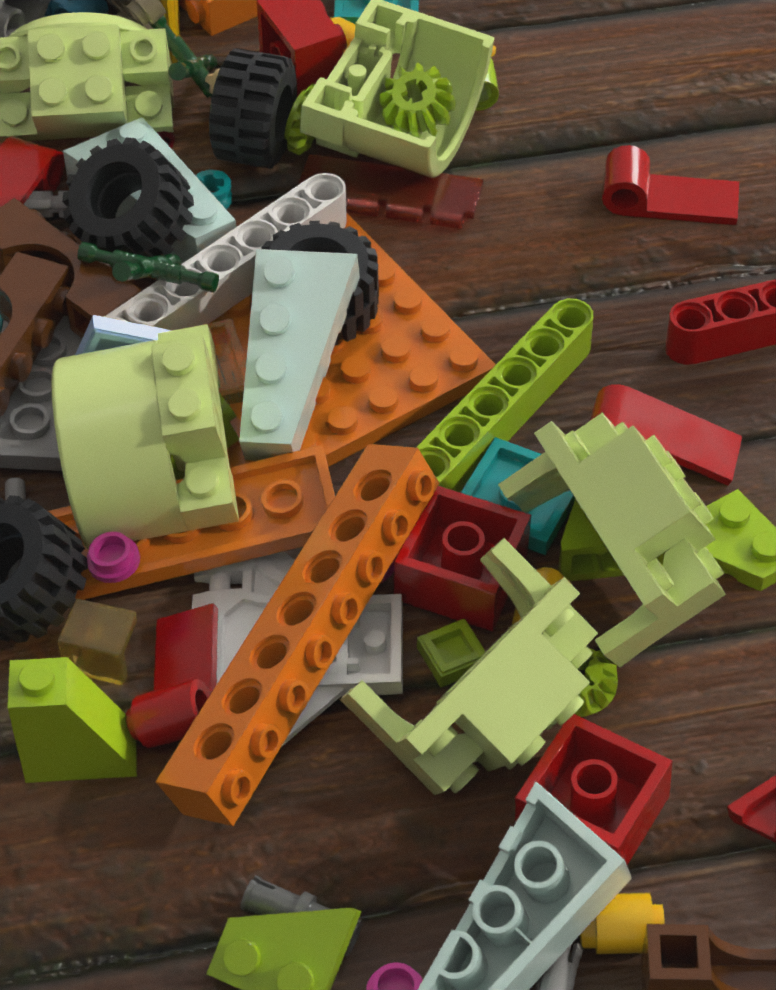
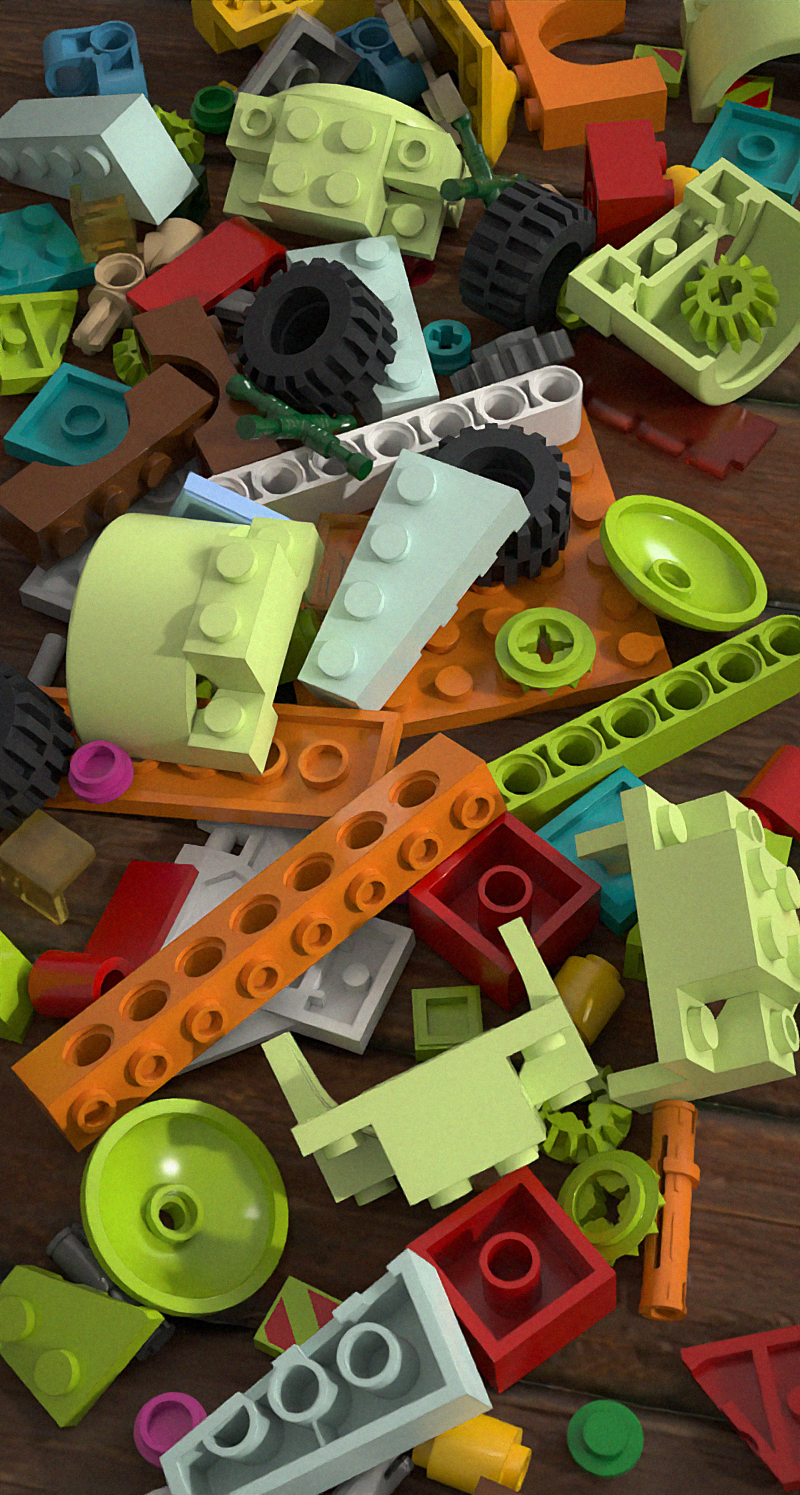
camera: 25 degrees right, 5 degrees up
none -> lime dish [80,1098,288,1317]
none -> tile [253,1276,343,1358]
none -> dark grey gear [449,326,575,396]
none -> lime gear [495,607,596,697]
none -> lime gear [557,1150,667,1267]
none -> green plate [567,1400,644,1479]
none -> lime dish [599,495,767,632]
none -> orange pin [638,1099,700,1322]

